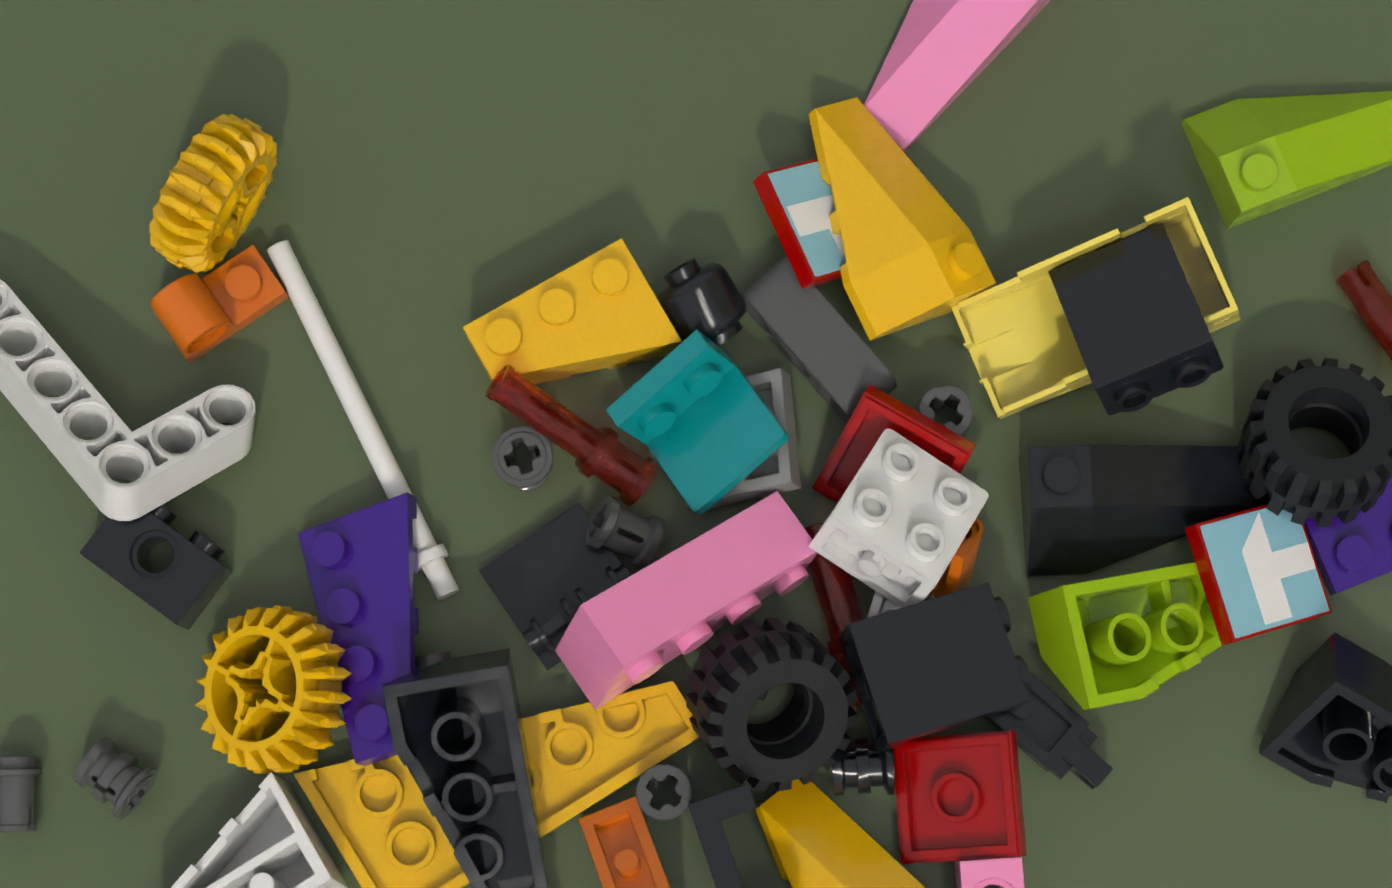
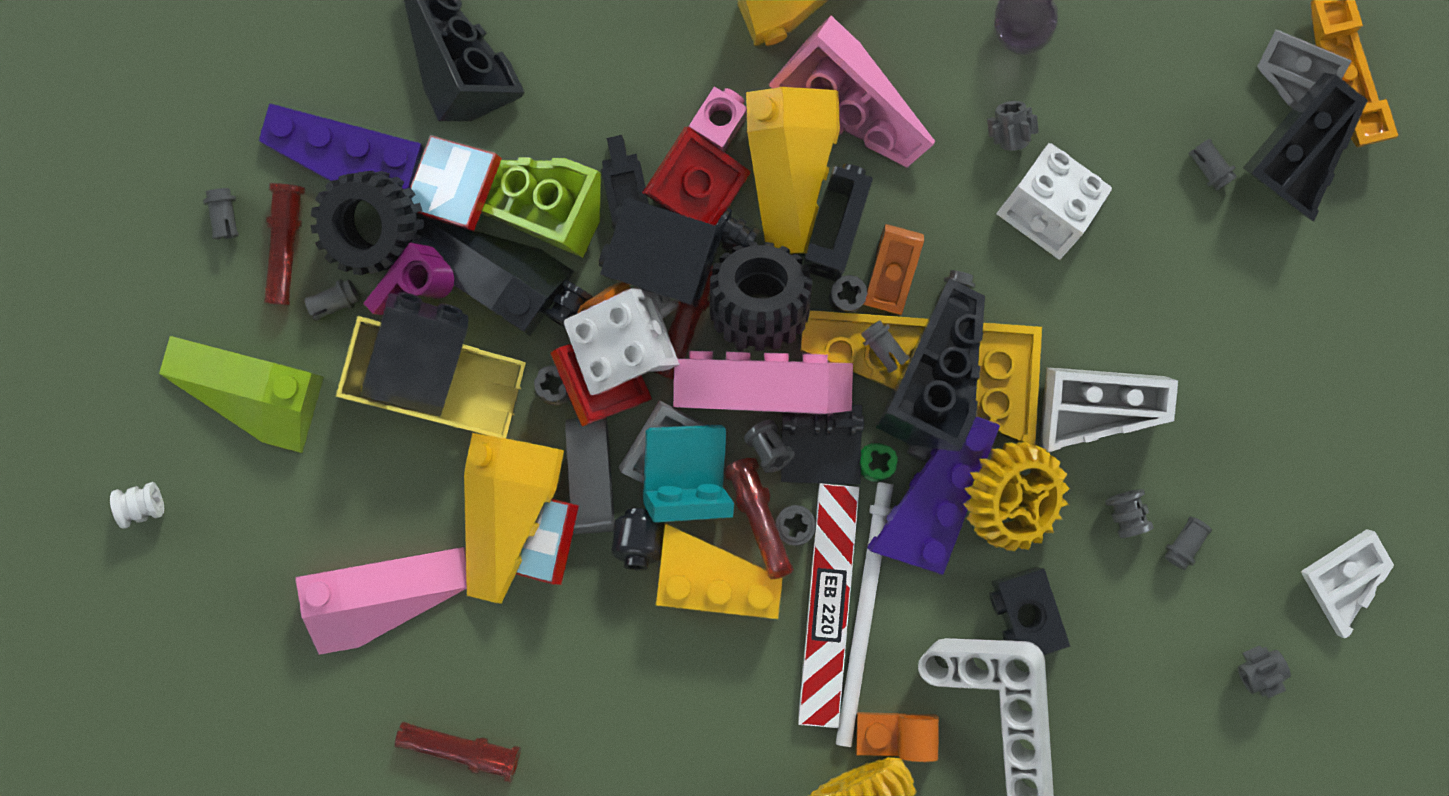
camera: 145 degrees left, 5 degrees up
none -> dark grey pin [305,279,360,321]
none -> magenta plate [363,243,454,315]
none -> black bush [543,280,593,329]
none -> tile [798,483,859,728]
none -> green bush [860,443,898,482]
none -> dark grey pin [861,320,910,373]

